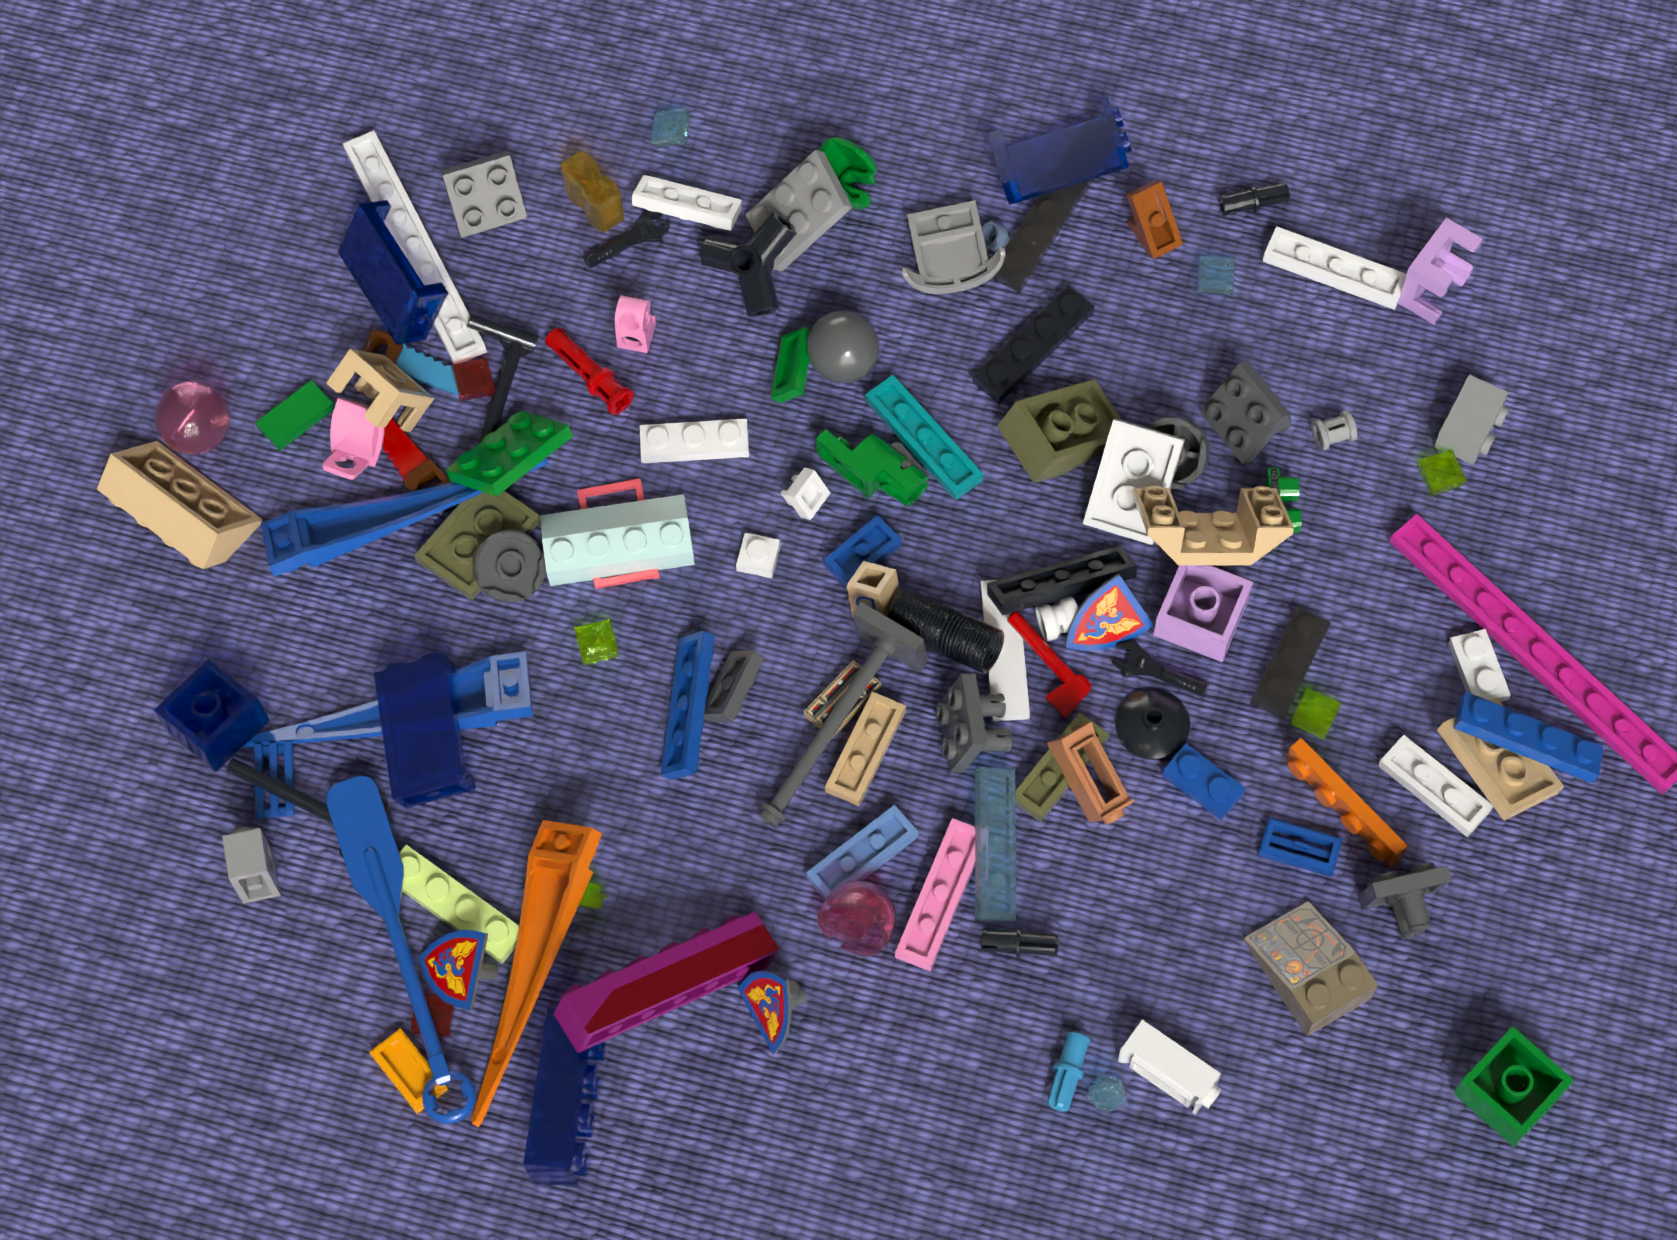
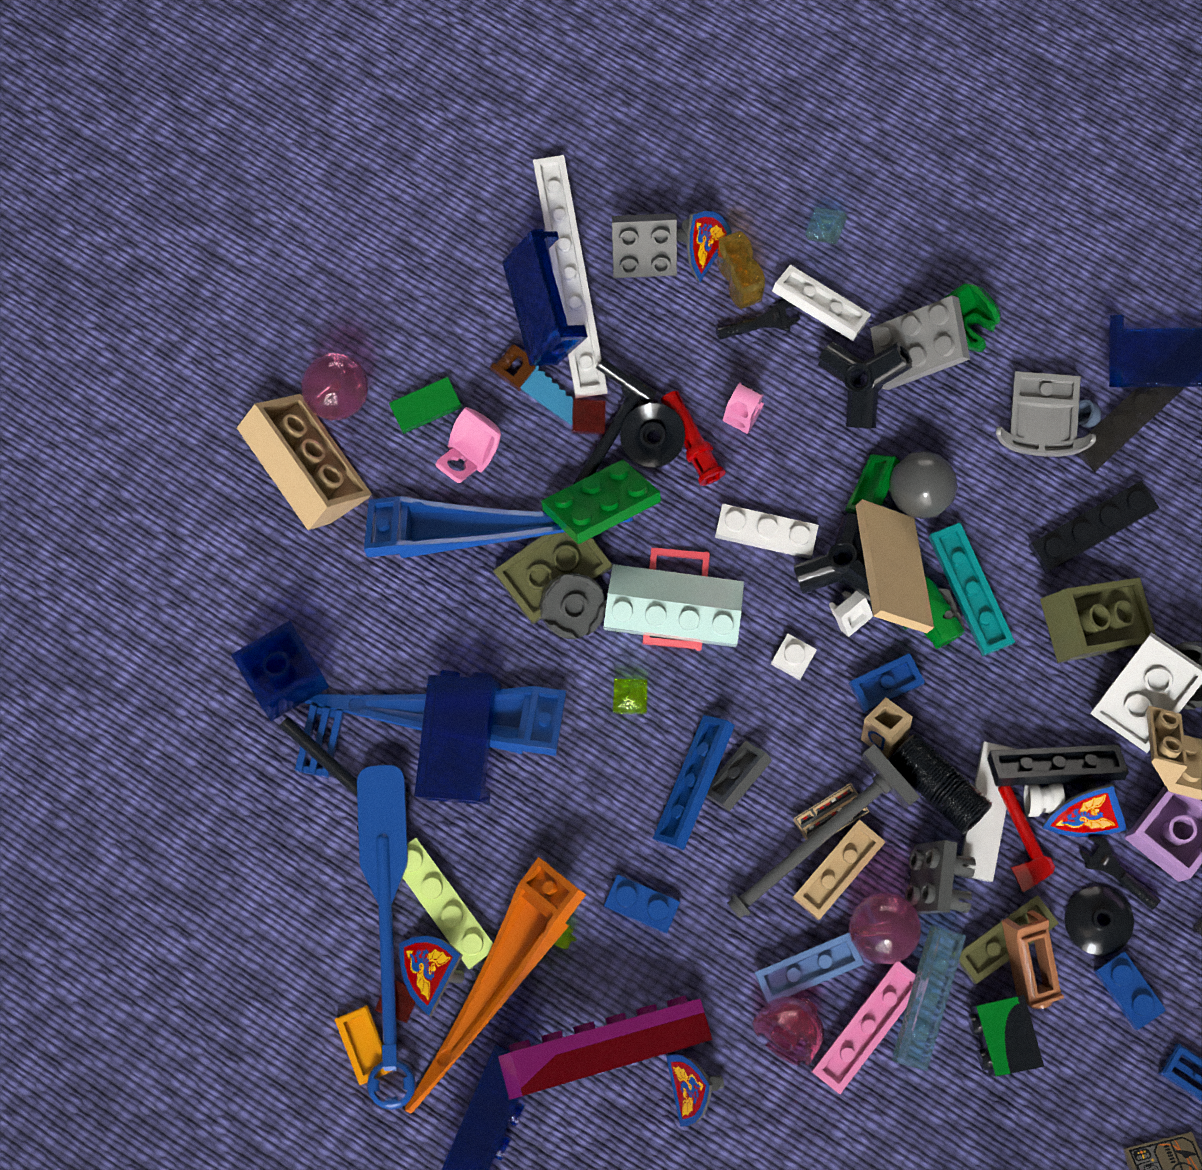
camera: 15 degrees right, 10 degrees up
light grey brick [222,827,281,904] -> none
tan panel [326,349,434,432] -> none
red piece [382,418,451,492] -> none
black axle [981,927,1059,958] -> none
none -> blue plate [604,874,680,934]
none -> black dish [620,403,685,468]
none -> shield [677,210,732,282]
none -> black piece [793,513,871,601]
none -> clear pink piece [849,892,921,965]
none -> tan tile [855,499,934,633]
none -> black slope [968,995,1044,1077]

